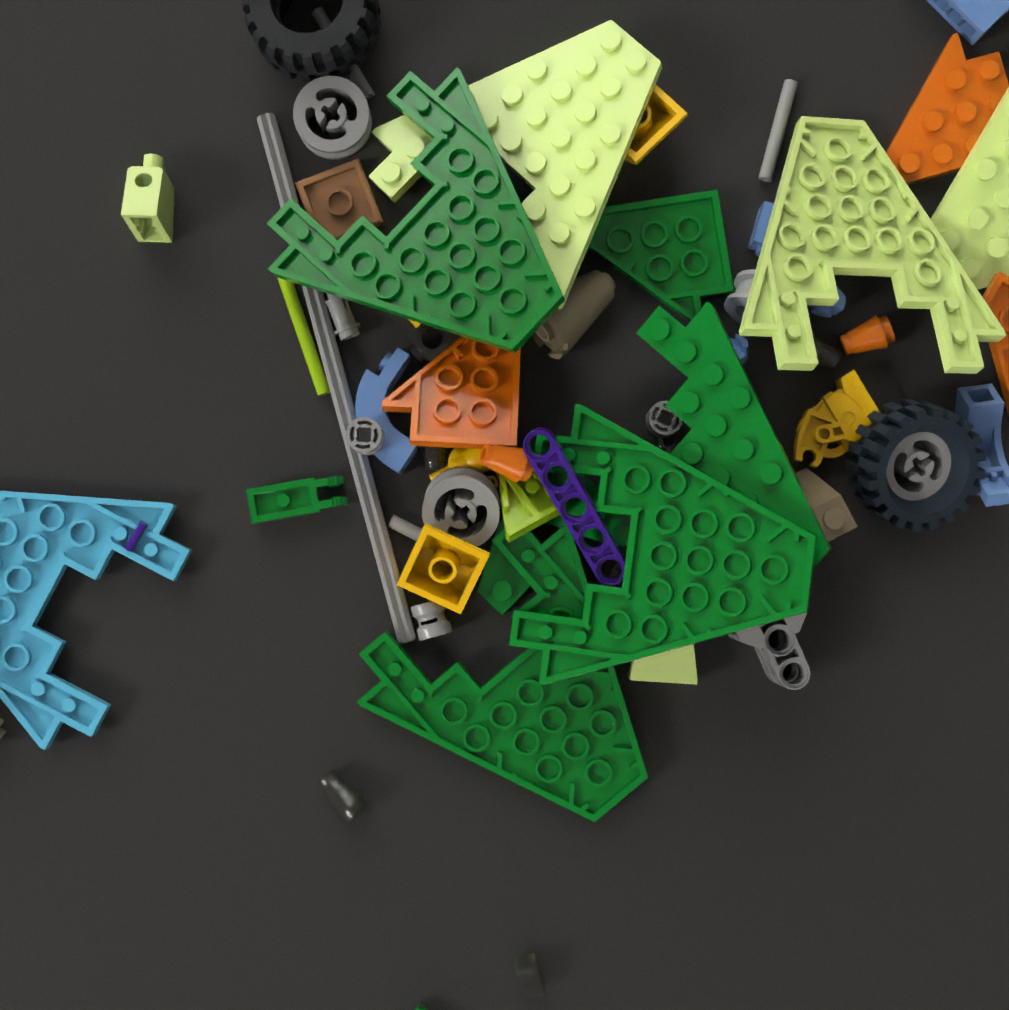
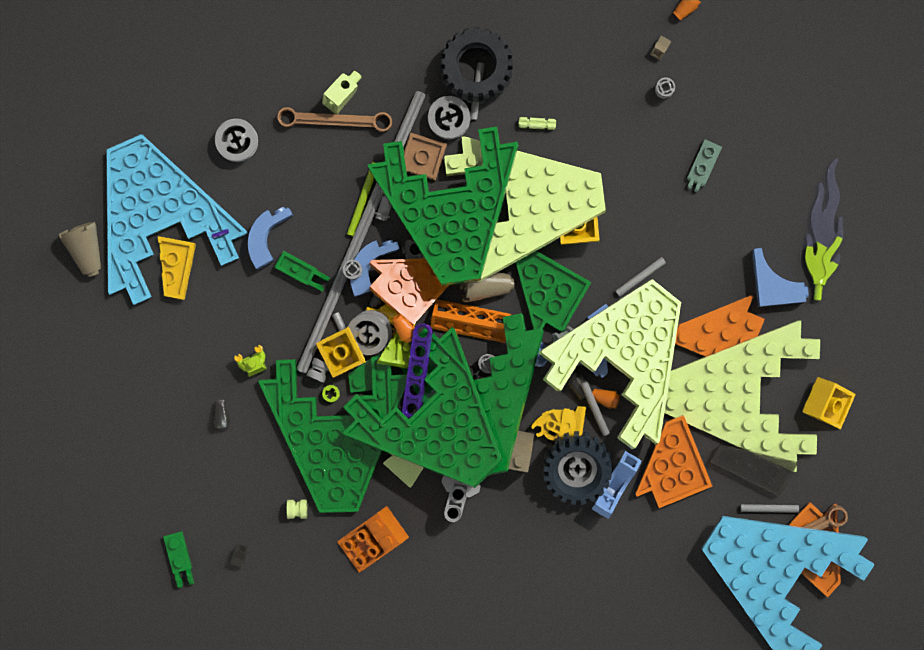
camera: 40 degrees right, 0 degrees up
none -> yellow wing [158,236,196,300]
none -> light grey wheel [215,119,258,162]
none -> lime piece [234,345,267,377]
none -> medium blue arch [248,207,294,270]
none -> medium nougat piece [278,107,392,133]
none -> yellowish green wheel [287,500,307,519]
none -> lime bush [322,385,340,402]
none -> orange slope [337,506,409,573]
none -> orange fence [430,299,511,343]
none -> yellowish green axle [519,117,556,130]
none -> light grey piece [580,381,610,436]

